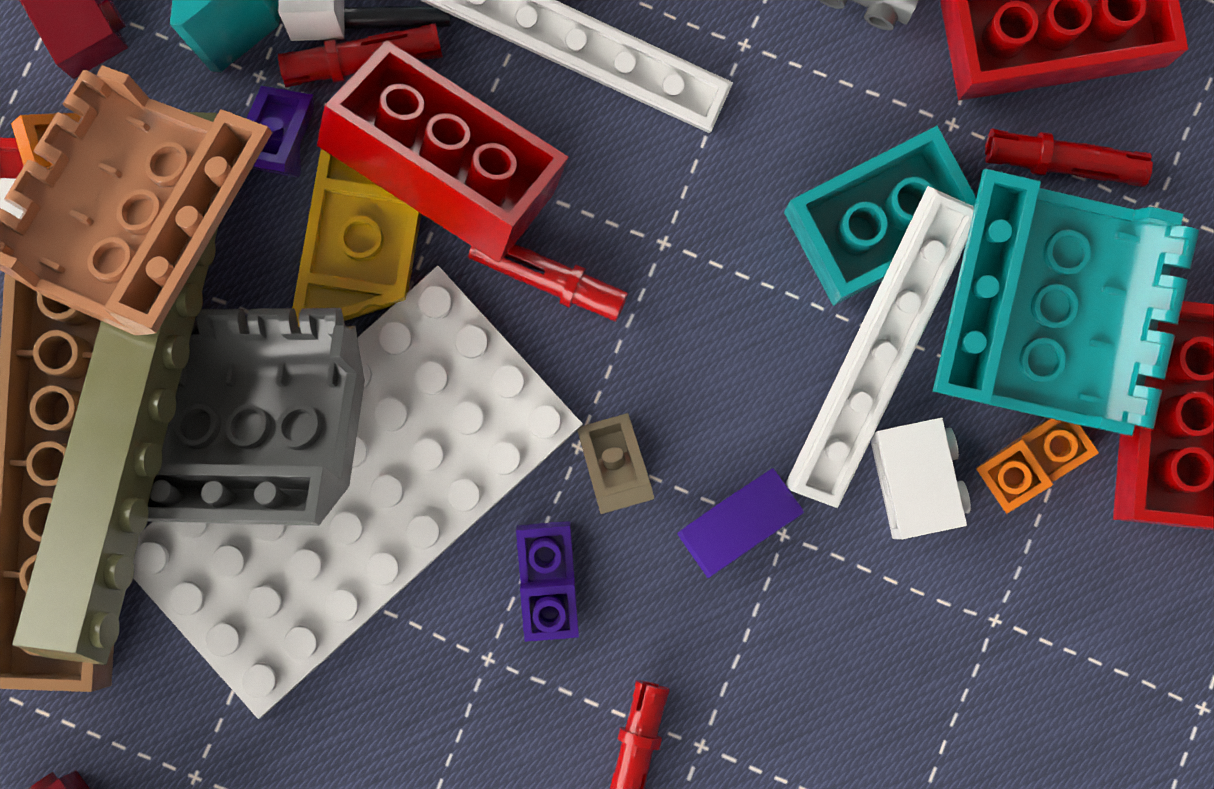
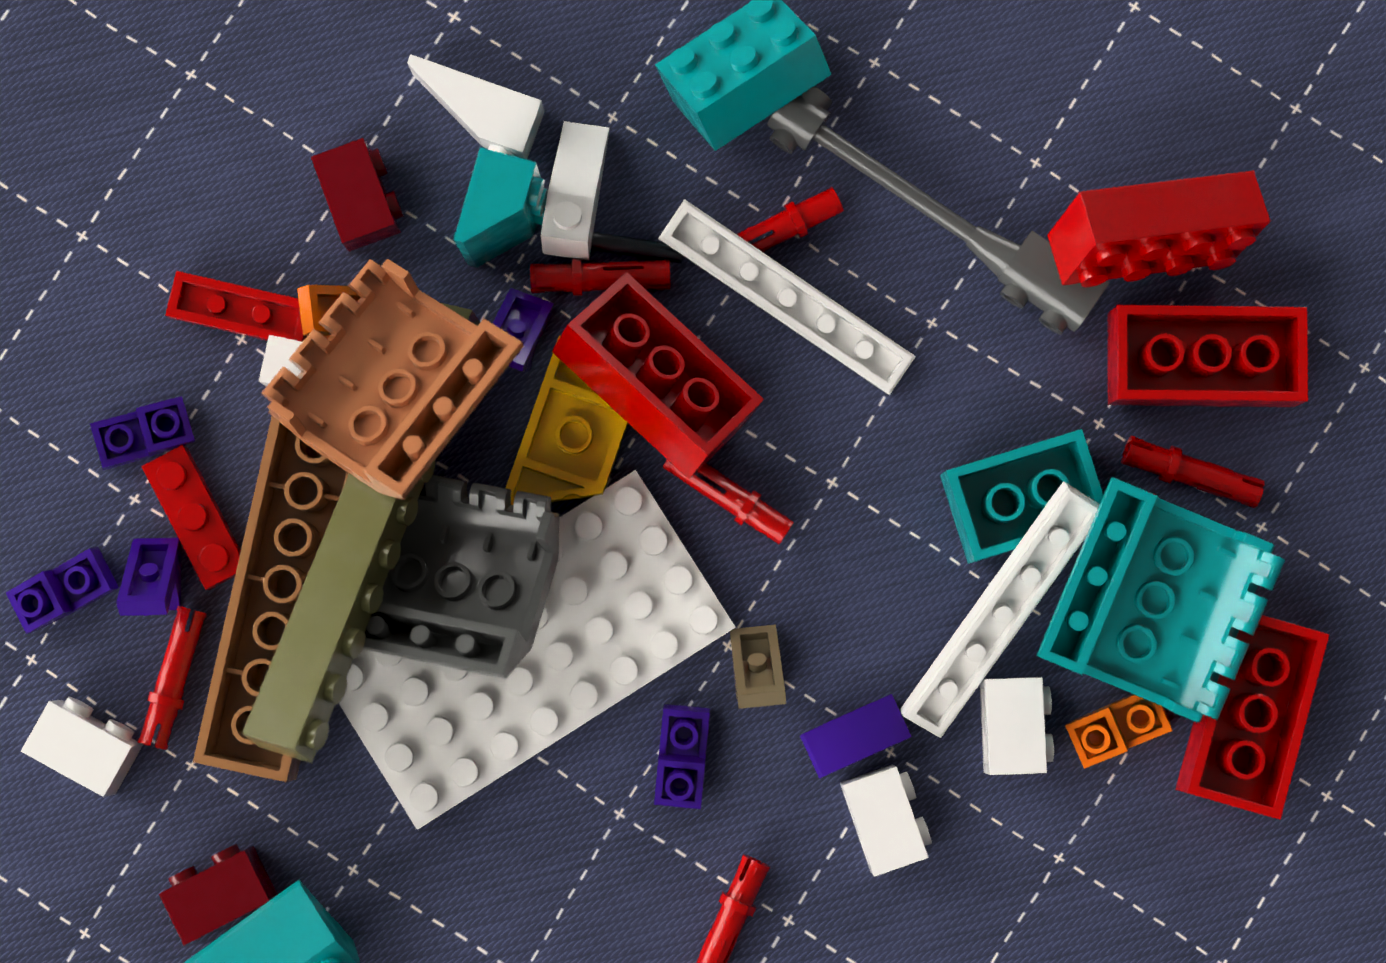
camera: 10 degrees right, 0 degrees up
none -> white brick [840,764,932,877]

